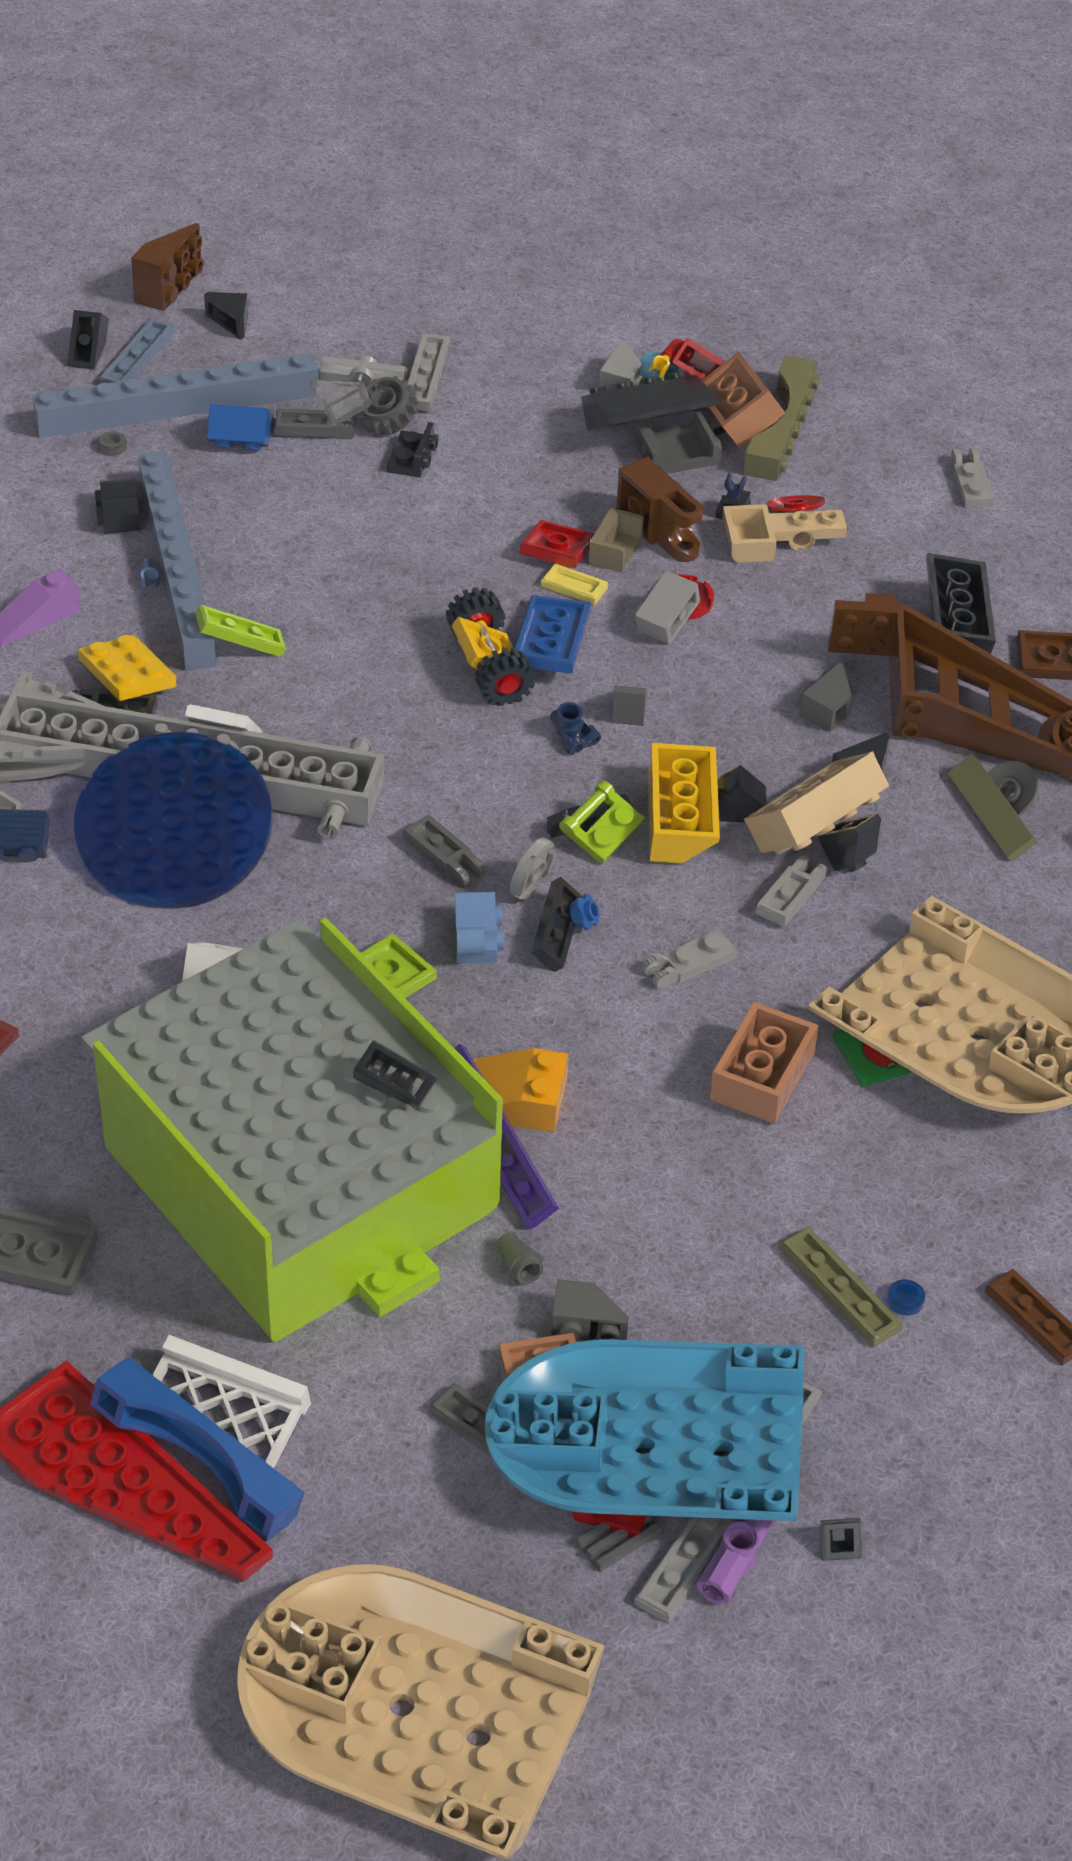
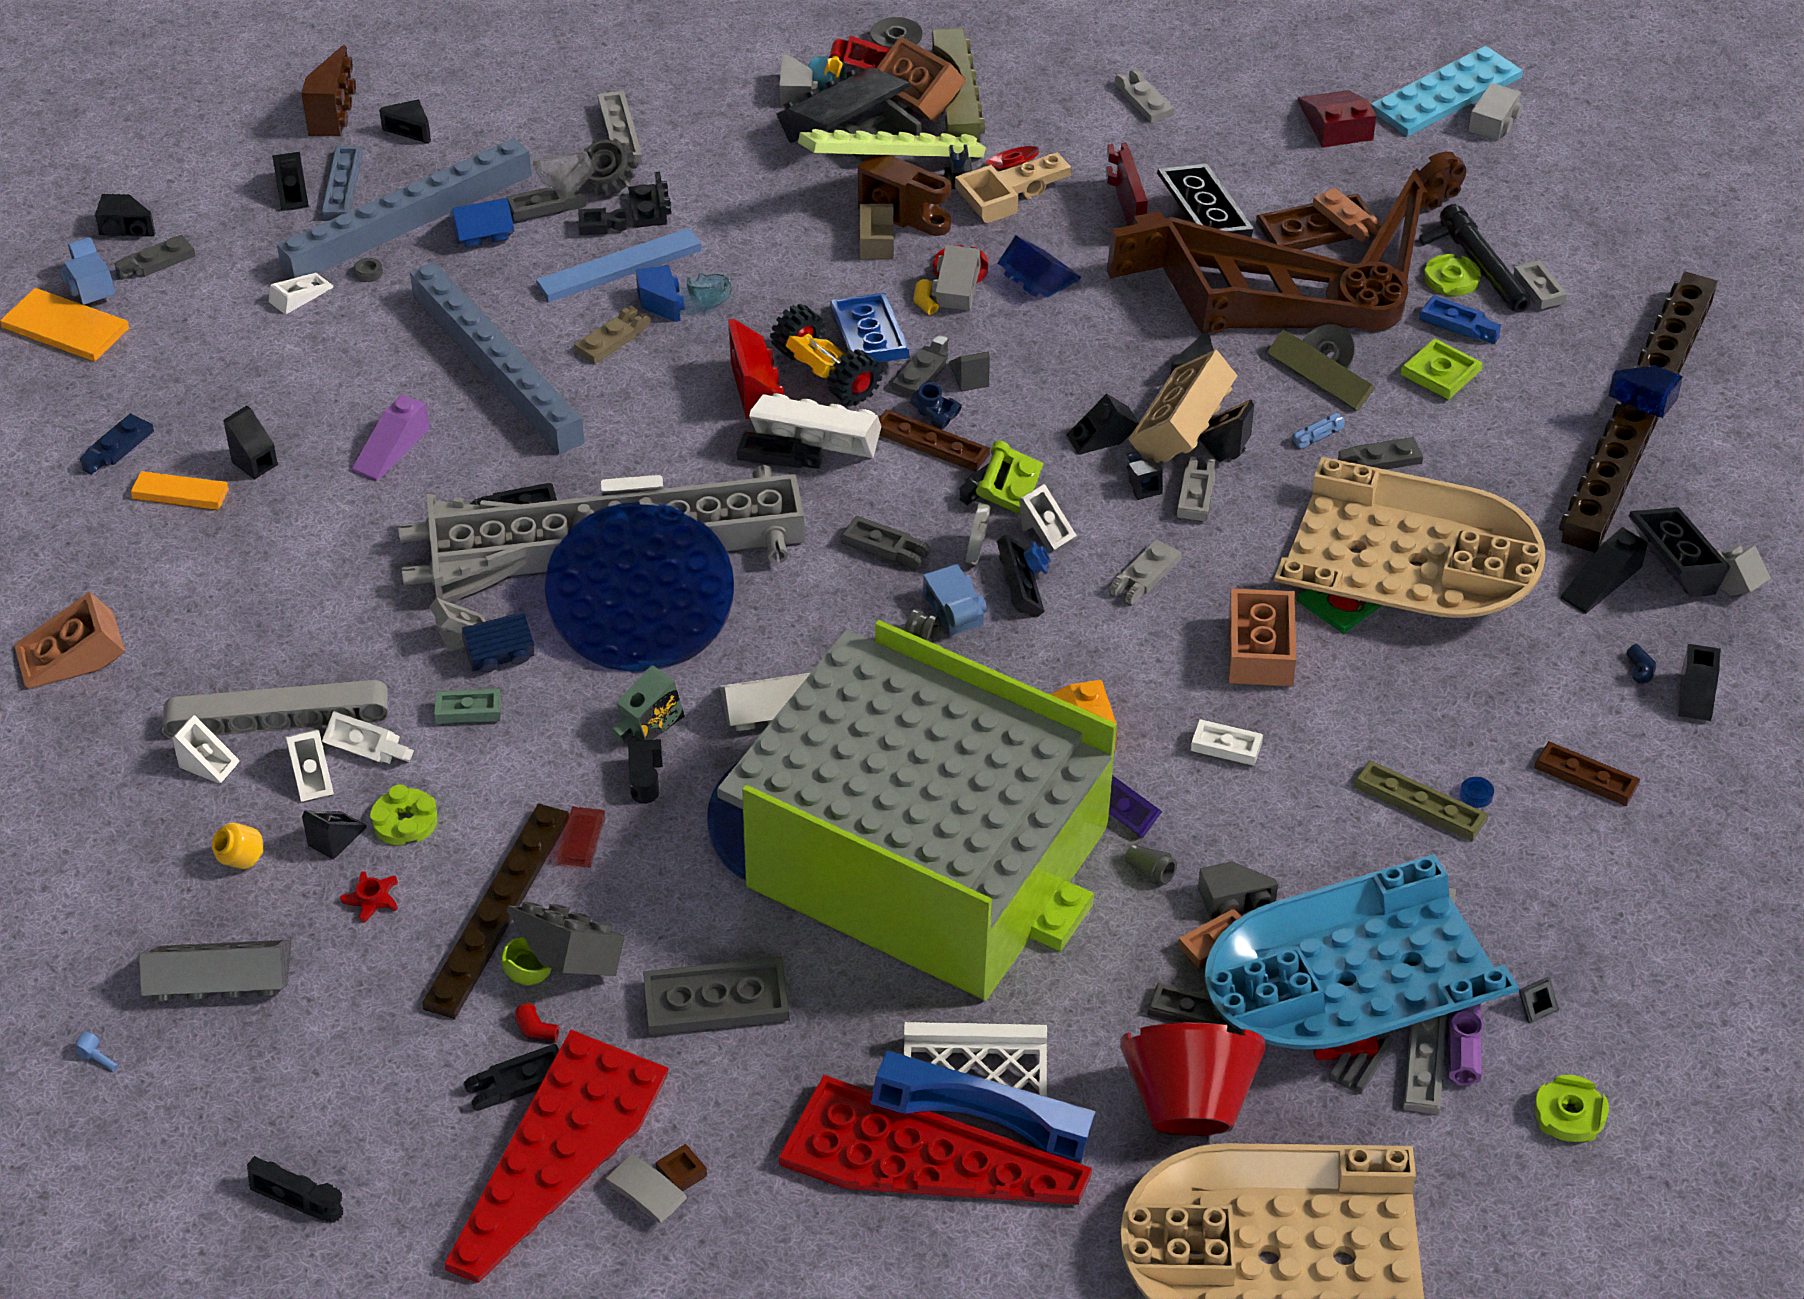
camera: 20 degrees left, 0 degrees up
yellow plate [78,635,176,701] -> none
black brick [95,478,141,534] -> none
medium blue hand [140,558,159,588] -> none
lime tile [195,605,286,656] -> none
light grey piece [320,355,407,390] -> none
black slope [353,1040,438,1109] -> none
red tile [519,520,594,568] -> none
light yellow tile [541,563,608,606] -> none
yellow slope [648,743,720,863] -> none
dark grey slope [799,663,851,732] -> none
none -> white slope [269,273,333,314]
none -> medium blue tile [536,228,702,302]
none -> dark tan hinge [574,305,651,364]
none -> black plate [578,208,627,235]
none -> sand green torso [610,665,685,744]
none -> black leg [628,739,663,804]
none -> blue slope [636,265,685,322]
none -> clear light blue hair [686,273,732,308]
none -> red slope [728,318,784,419]
none -> black hinge [736,431,822,469]
none -> white slope [749,393,881,458]
none -> yellowish green plate [798,129,986,157]
none -> dark grey dish [871,17,923,49]
none -> reddish brown tile [879,409,990,472]
none -> dark grey hinge [892,335,949,397]
none -> dark grey wheel [904,608,941,643]
none -> yellow arm [913,279,939,315]
none -> clear blue slope [997,235,1081,298]
none -> light grey slope [1019,484,1077,553]
none -> dark red tile [1106,143,1148,226]
none -> red cone [1120,1023,1266,1136]
none -> black piece [1126,451,1163,500]
none -> white plate [1191,719,1263,766]
none -> medium blue axle [1292,413,1345,449]
none -> dark grey hinge [1338,437,1423,470]
none -> lime plate [1534,1075,1609,1142]

